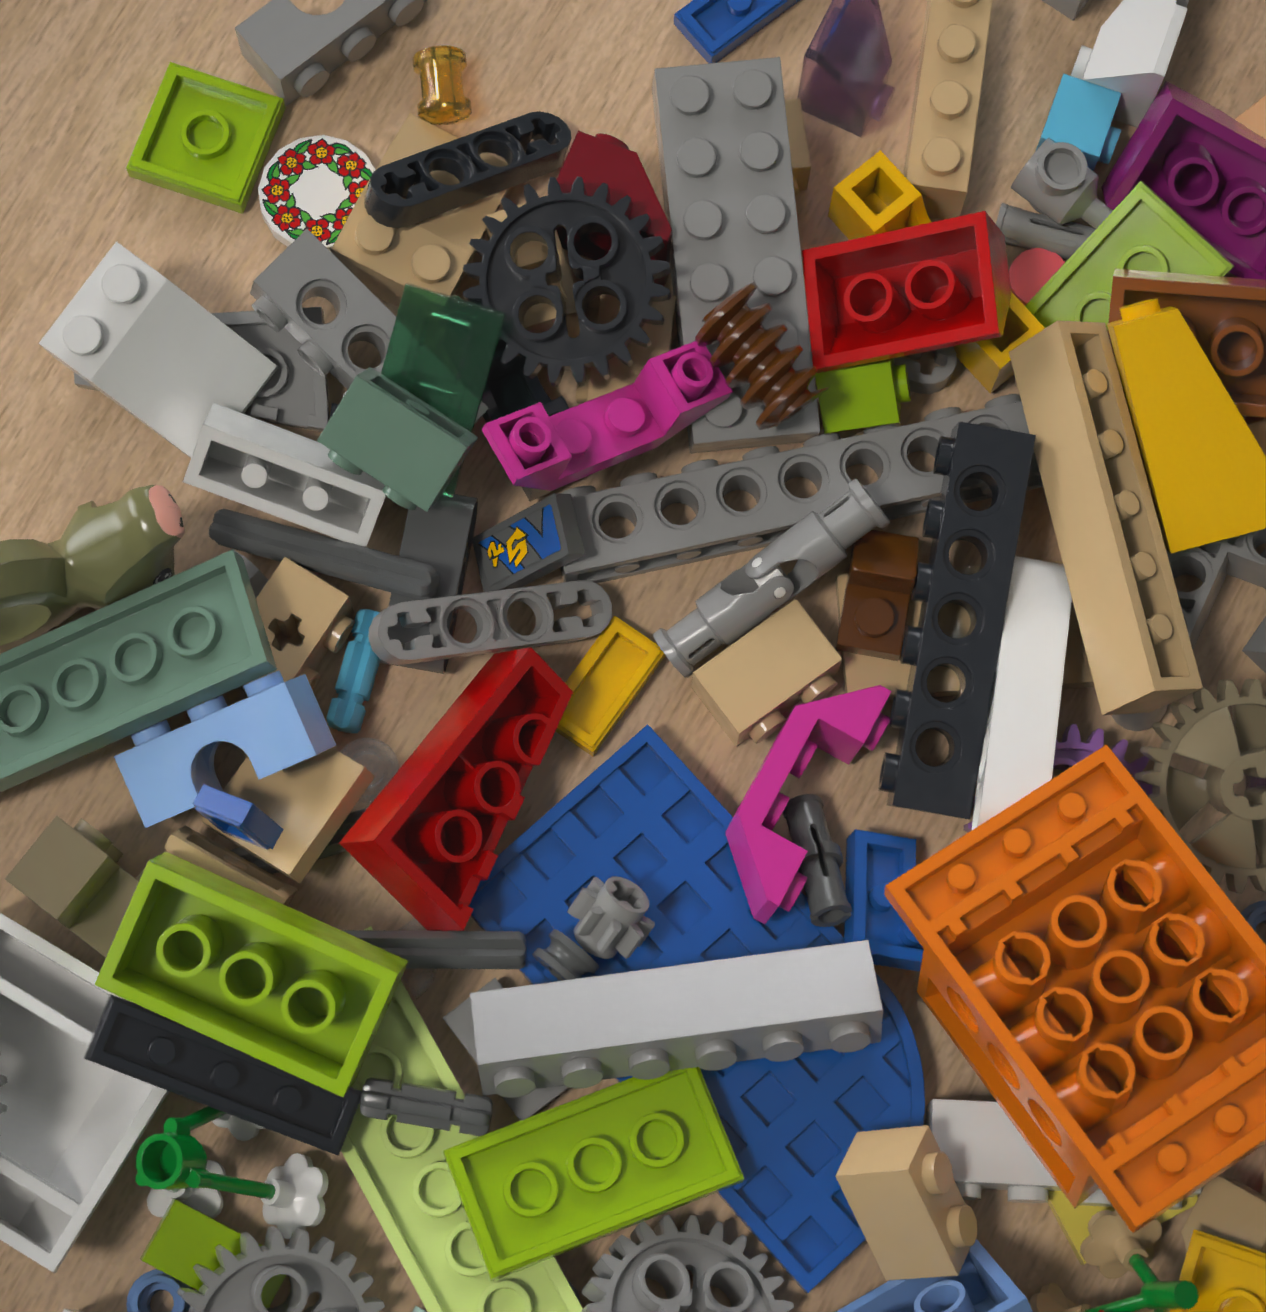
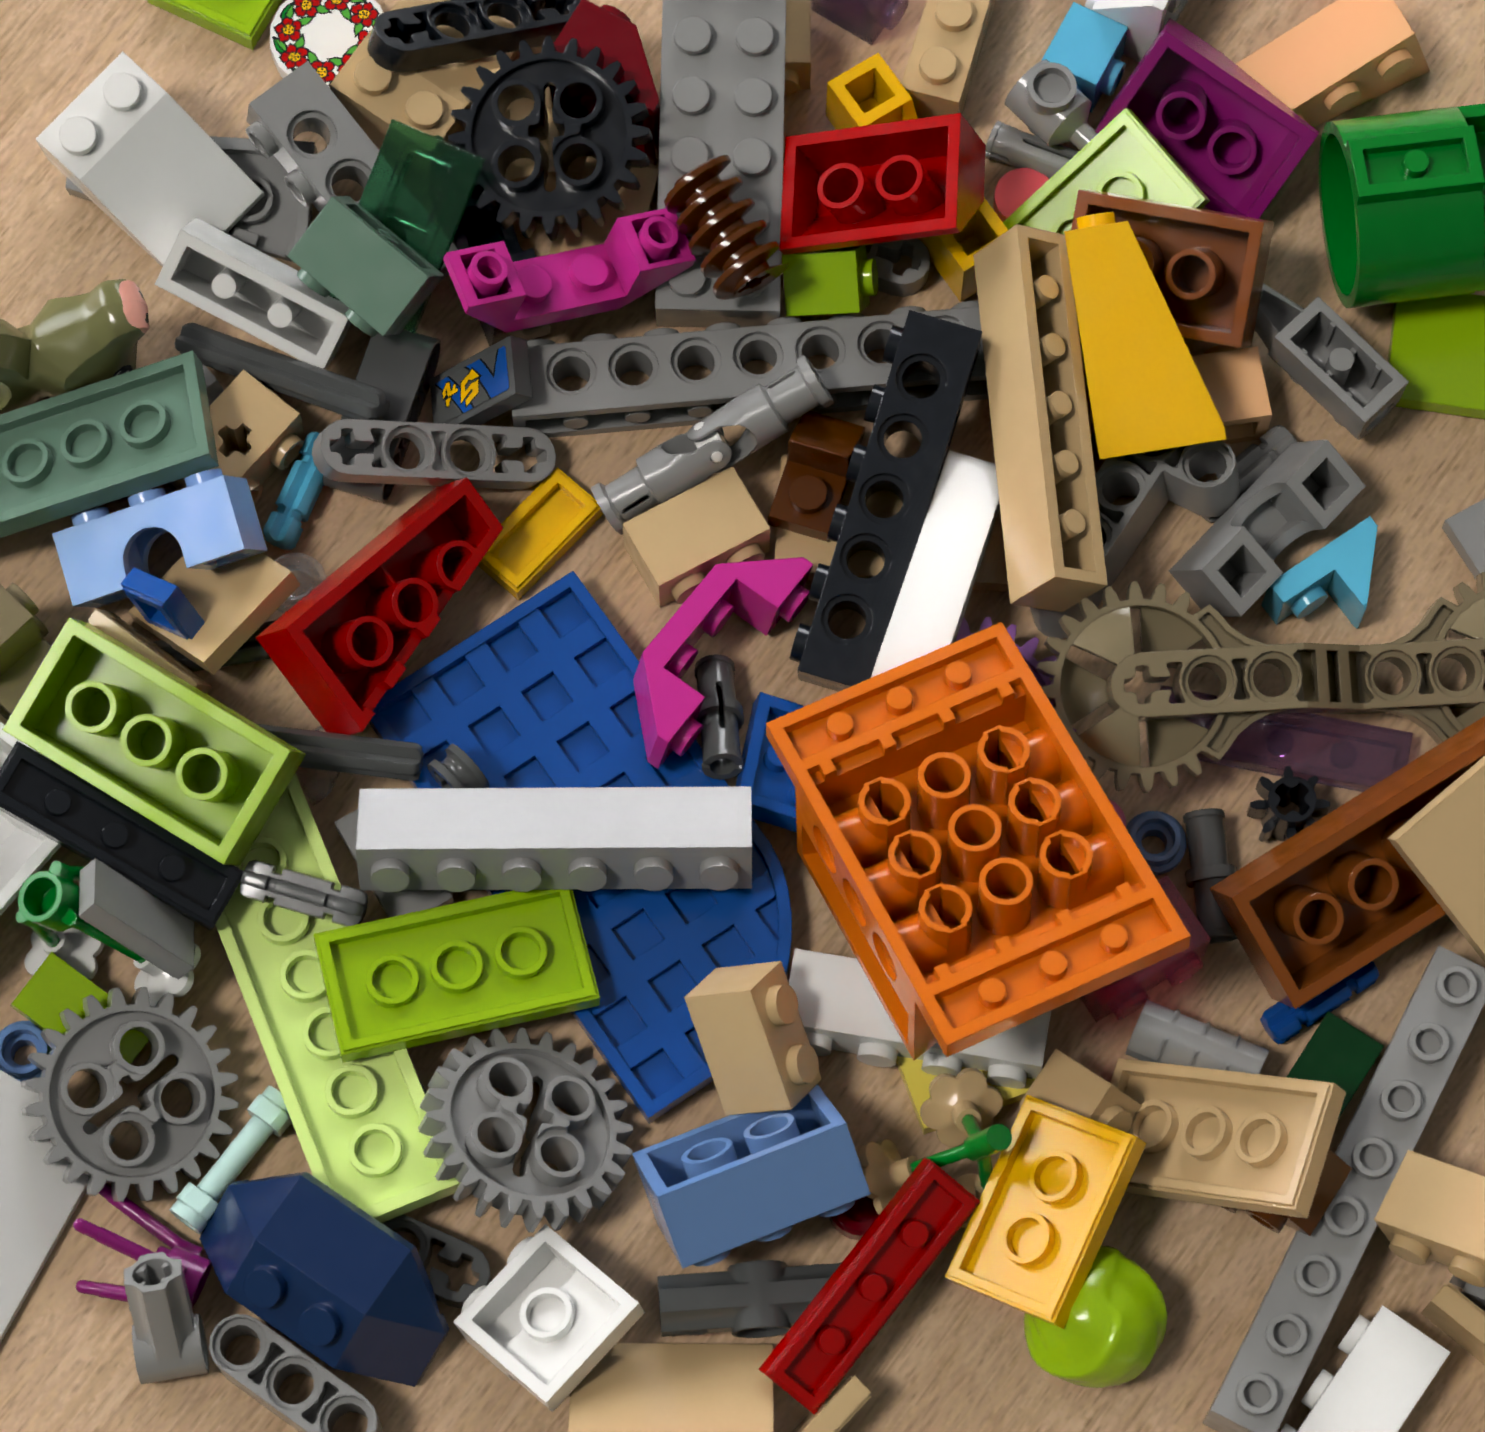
camera: 10 degrees right, 5 degrees down
light grey gear [568,876,655,959] -> none
none -> light grey tile [79,858,194,980]

